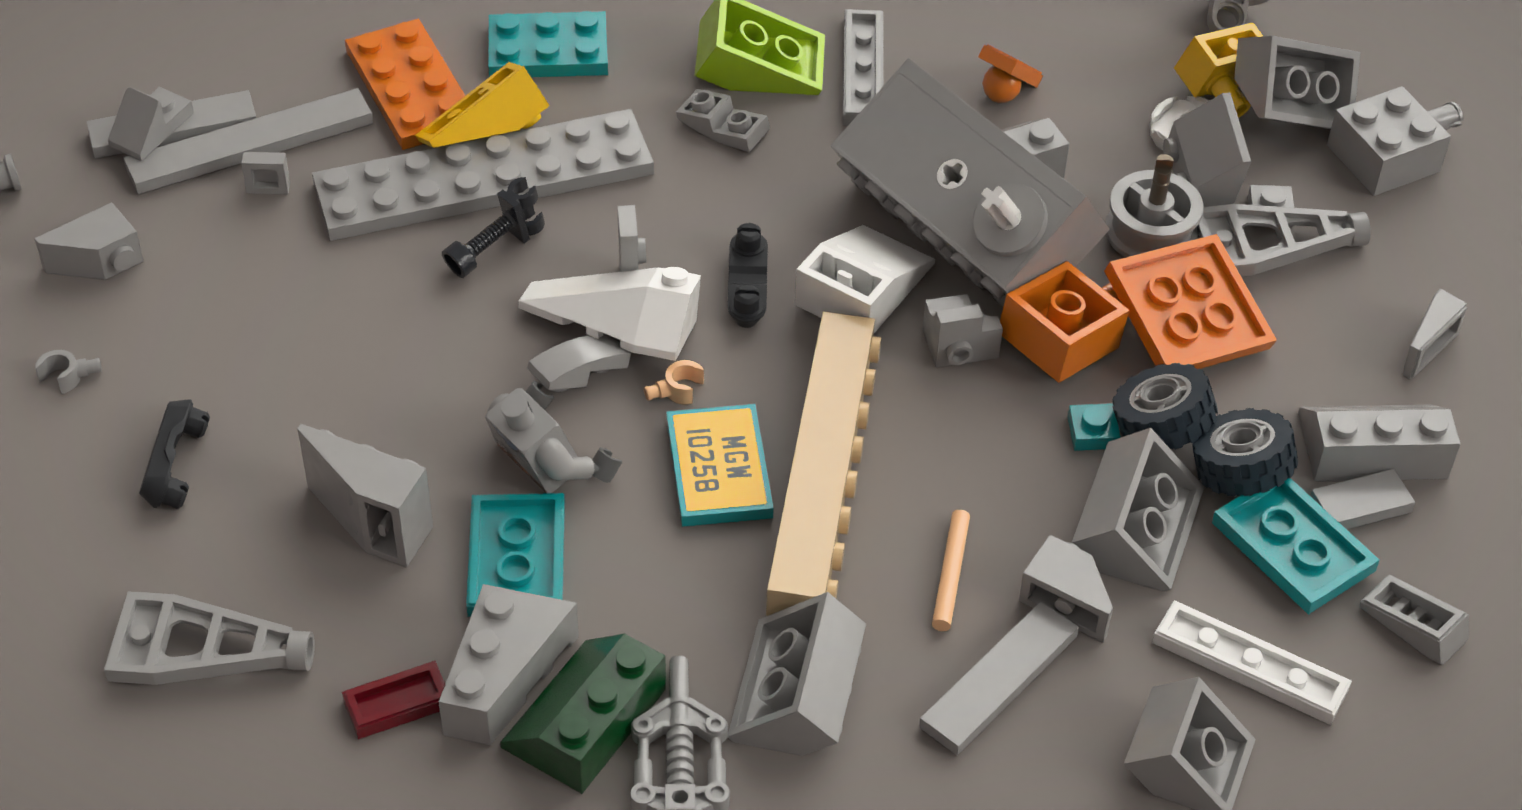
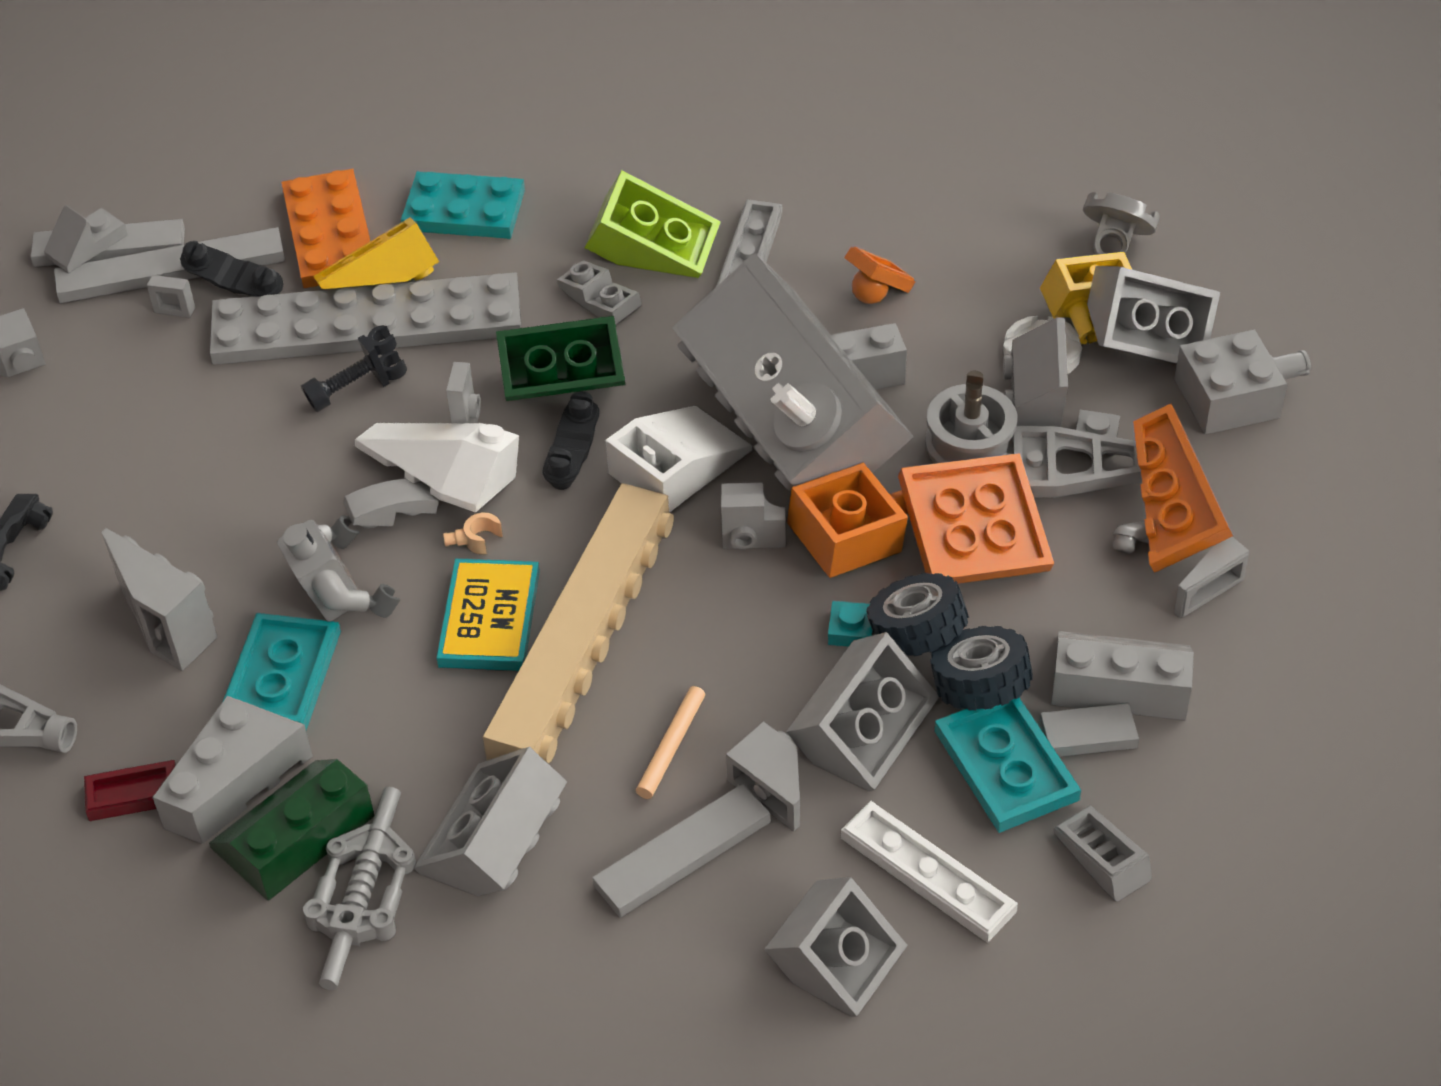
camera: 15 degrees right, 0 degrees up
none -> black piece [180,240,284,297]
none -> dark green slope [496,316,626,401]
none -> light grey arm [1112,521,1149,553]
none -> orange wing [1133,404,1233,573]

